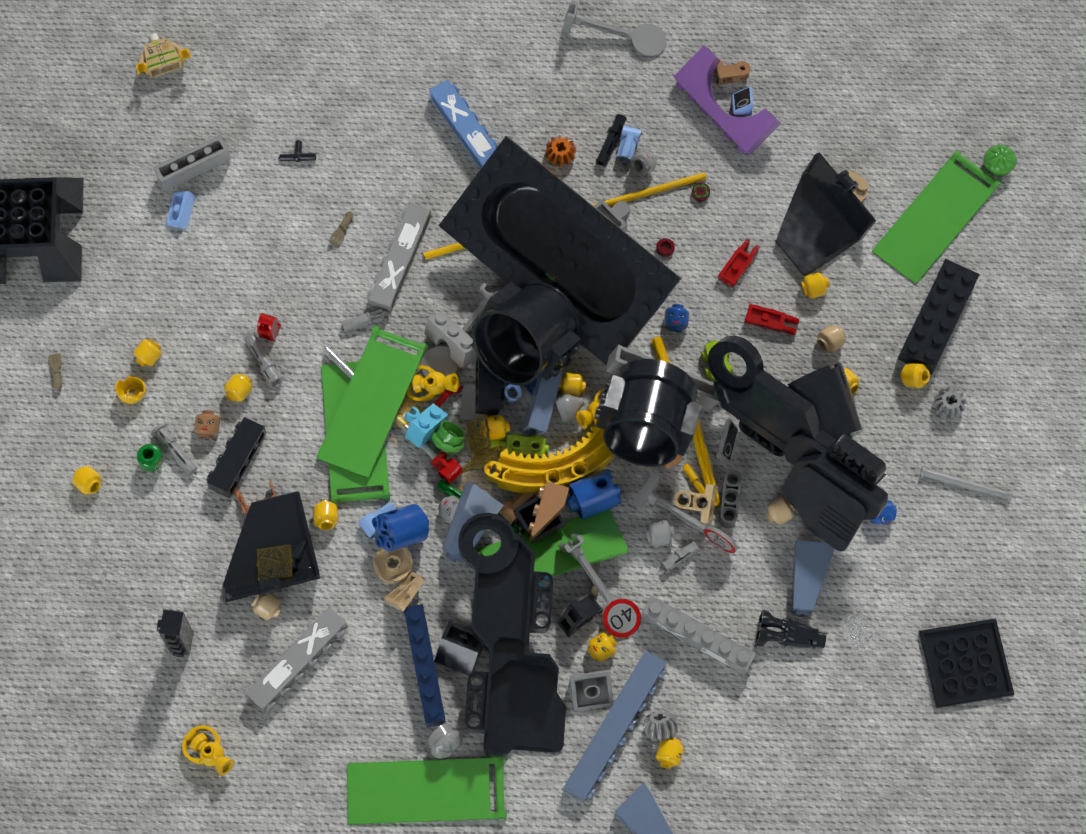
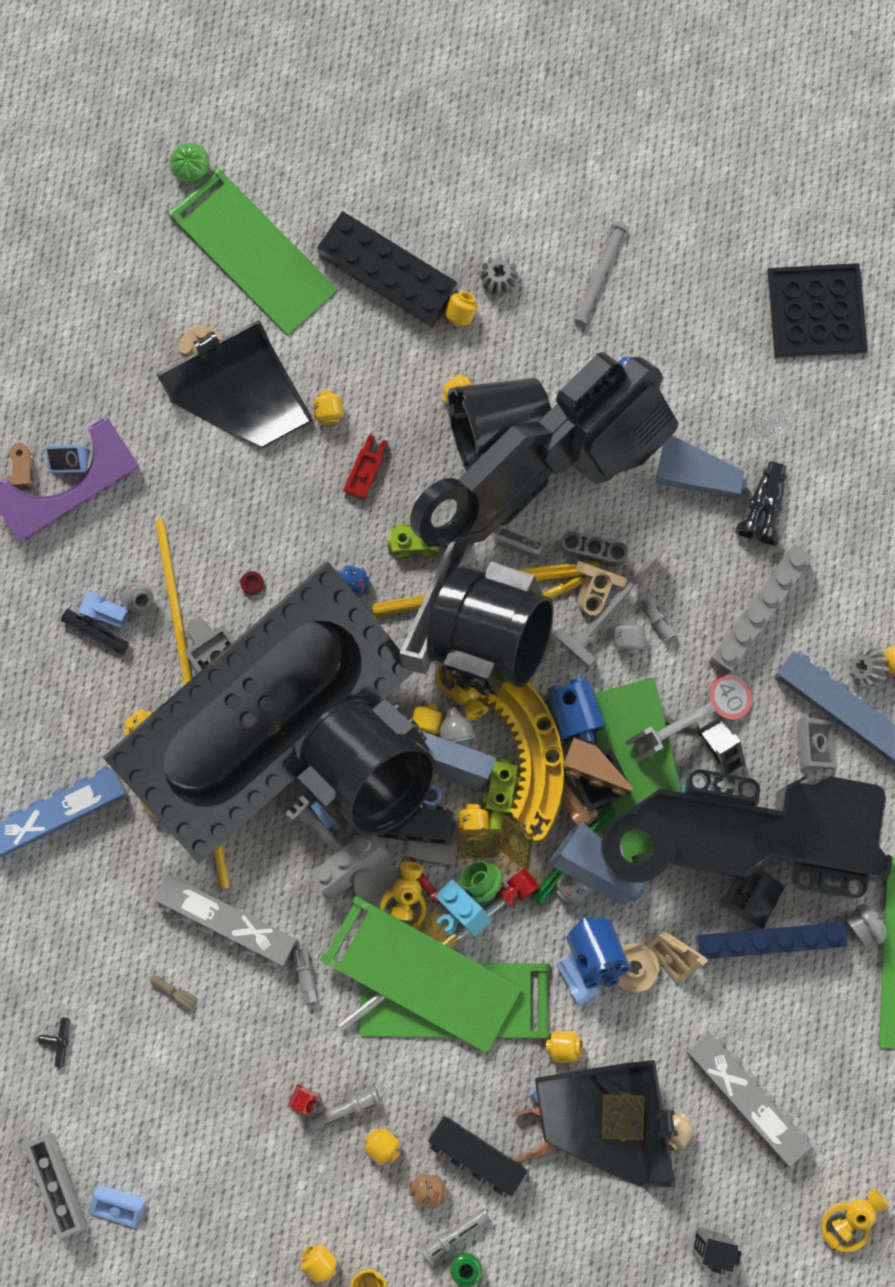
camera: 75 degrees left, 10 degrees up
orange gear [545,135,576,167] -> none
yellow head [587,633,617,662] -> none
dark red tile [692,183,710,202] -> none
red hinge [717,239,760,288] -> none
tan head [766,497,796,525] -> none
tan head [817,325,845,353] -> none

